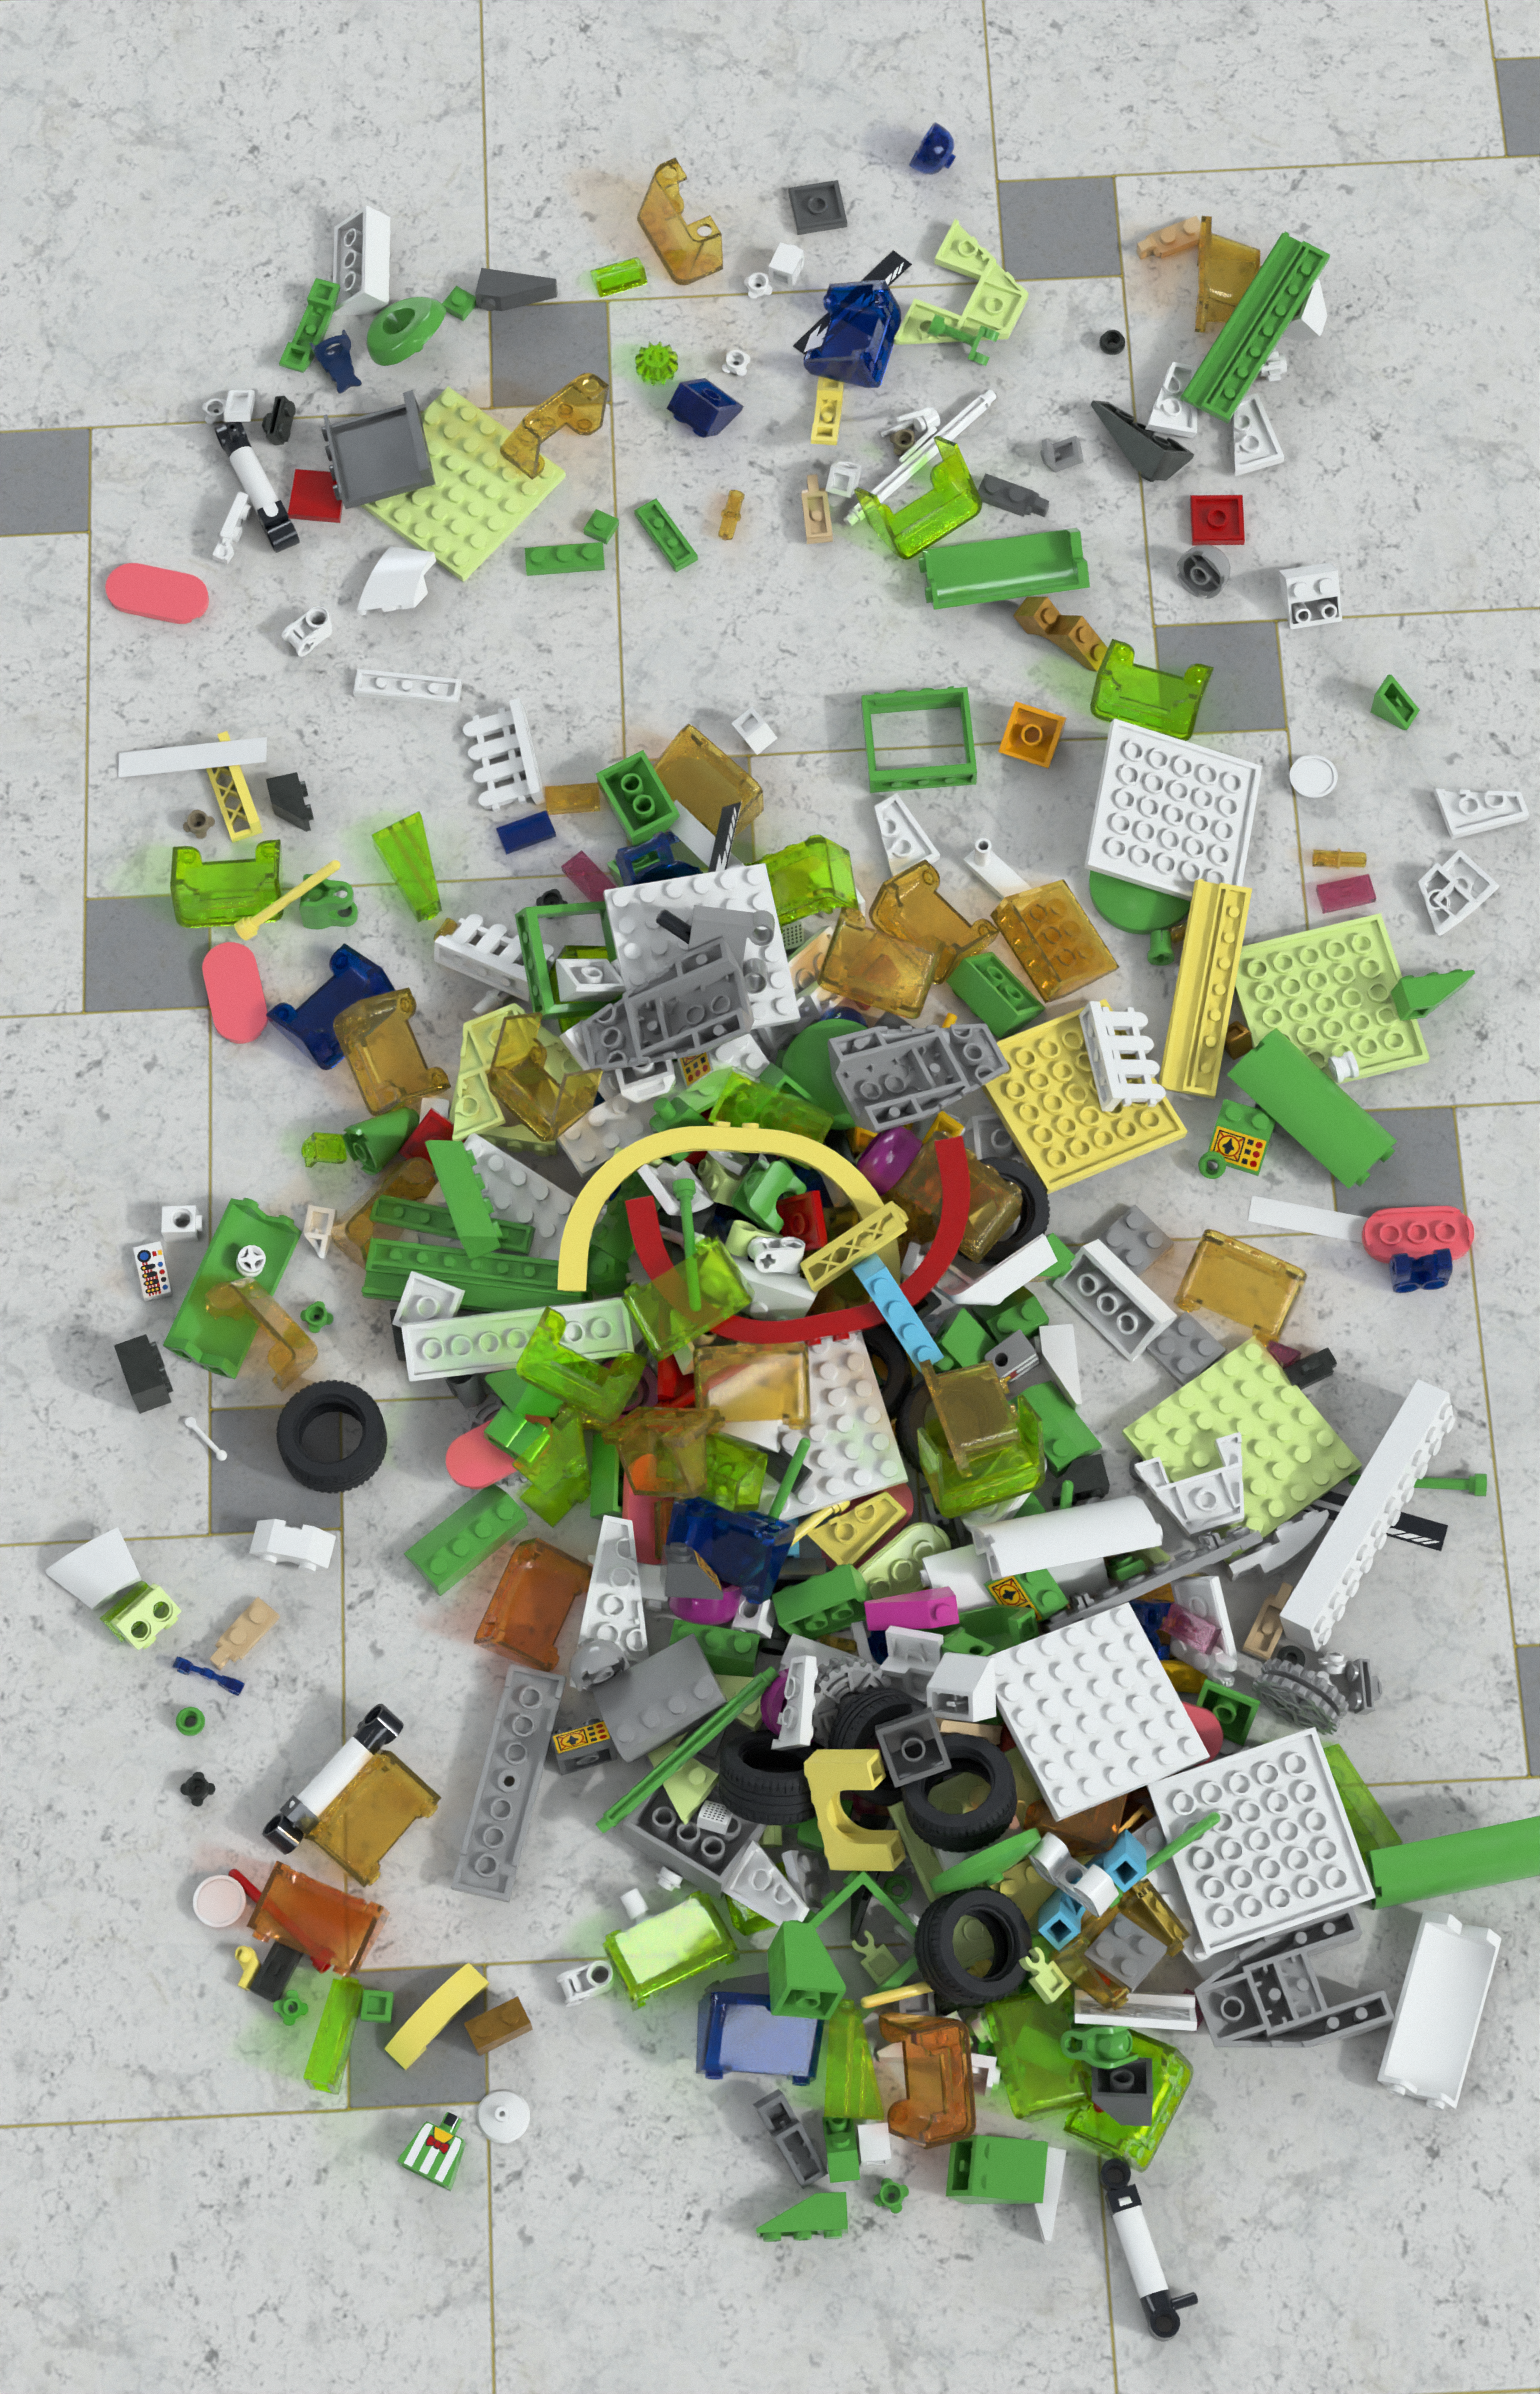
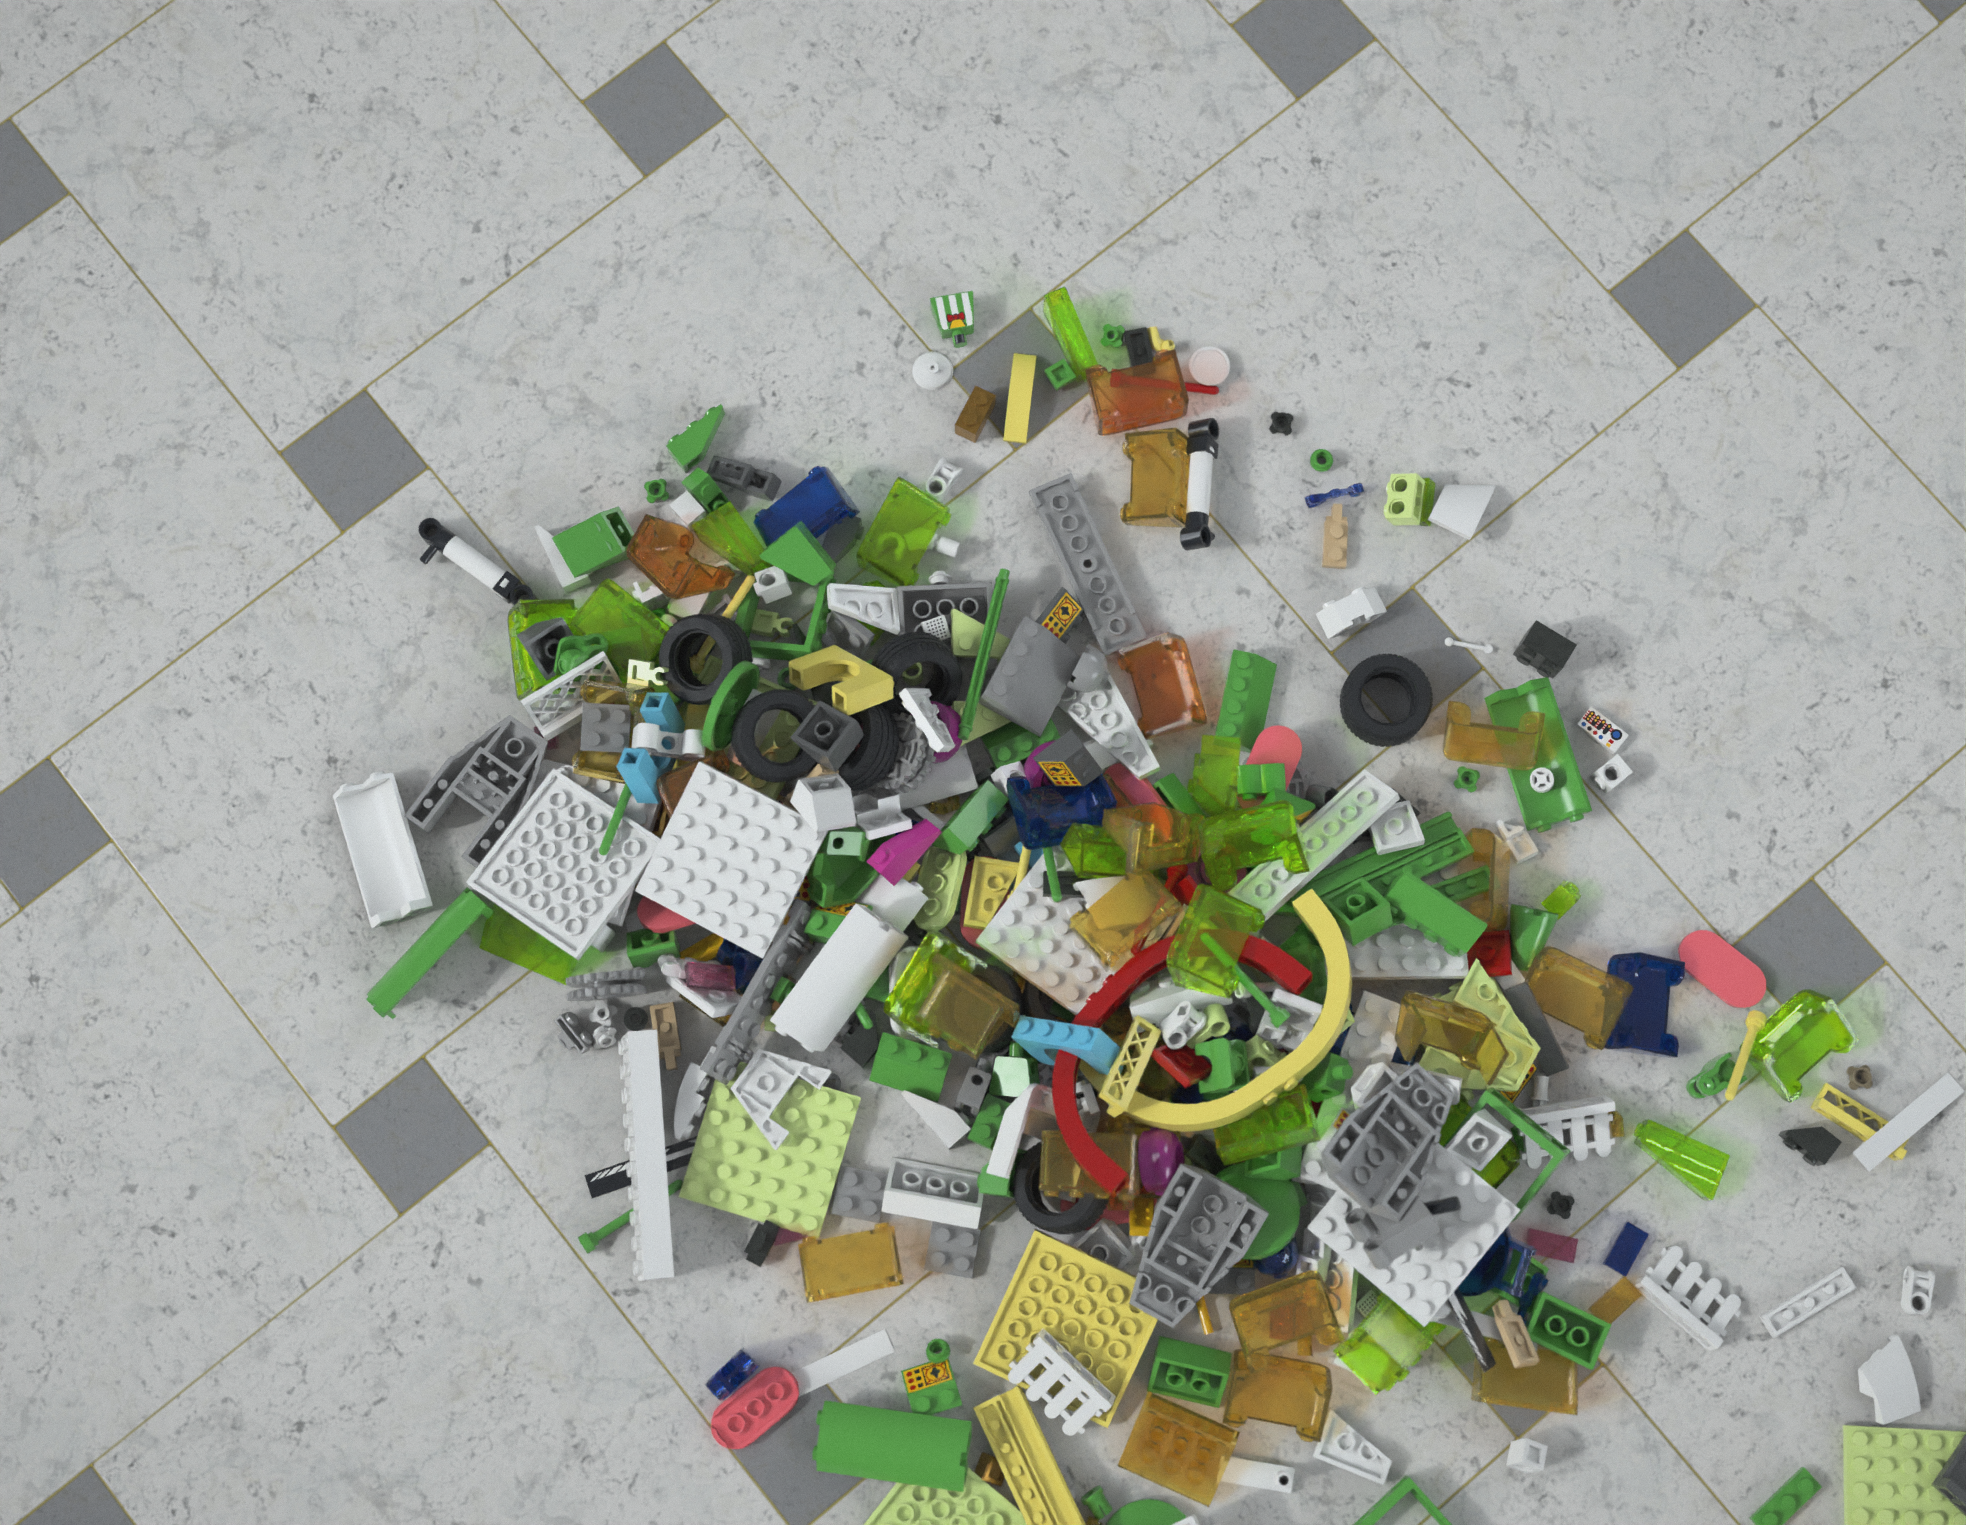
camera: 140 degrees right, 10 degrees up
white wheel [1328,1051,1359,1083] -> none
none -> white brick [753,566,792,604]
none -> bright green slope [1322,877,1393,946]
none -> tan hinge [1492,1299,1539,1368]
none -> dark grey tile [1504,981,1569,1077]

